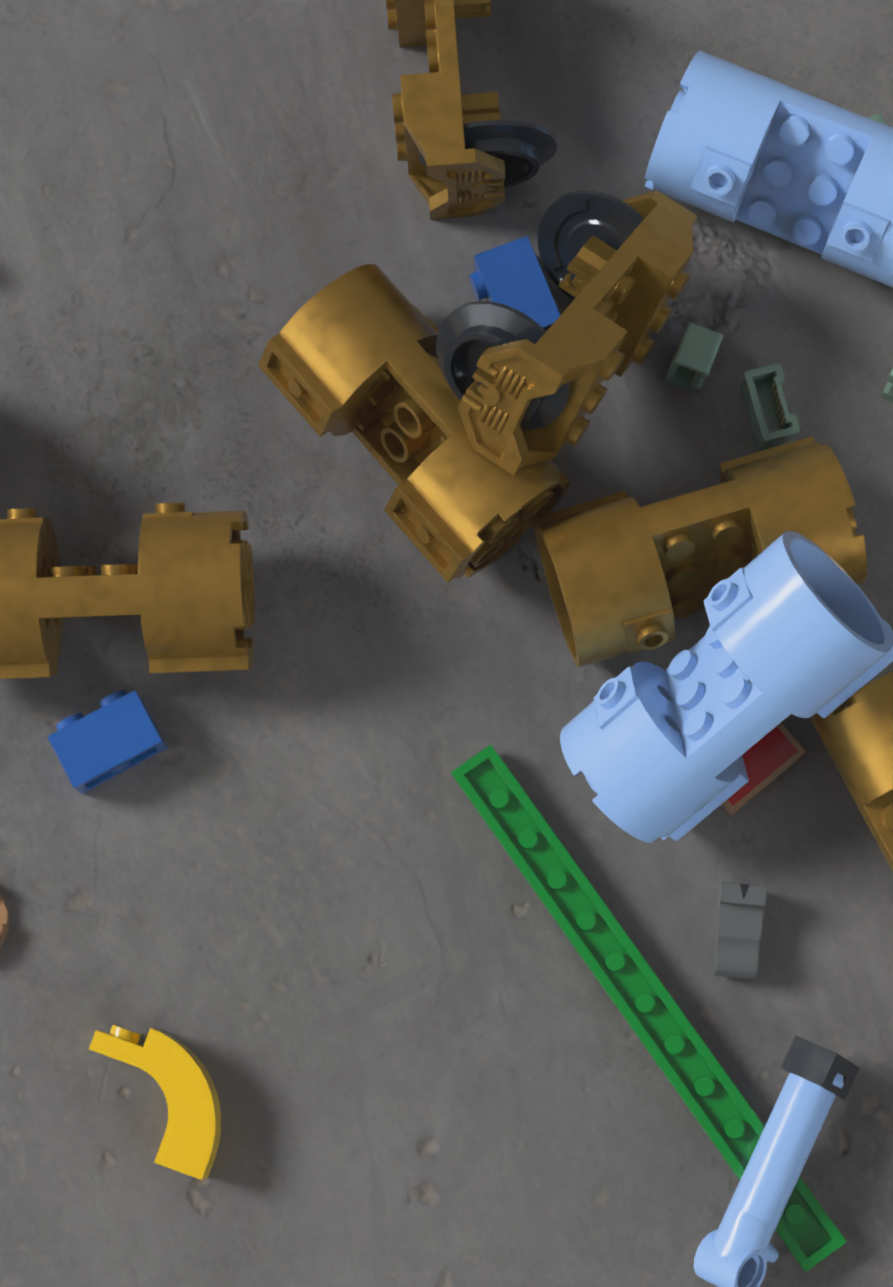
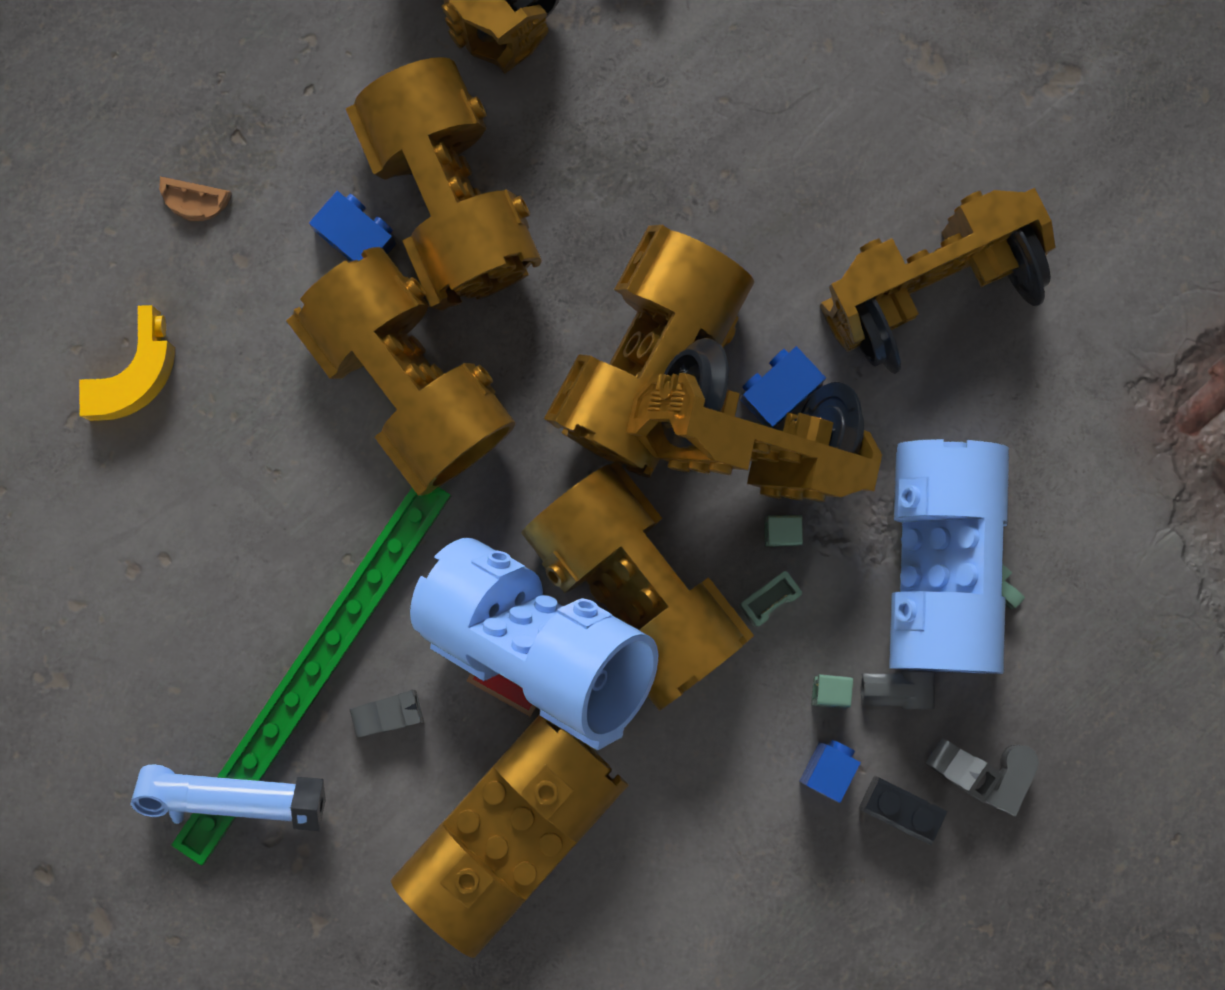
camera: 65 degrees right, 5 degrees up
none -> pearl gold cylinder [286,247,516,496]

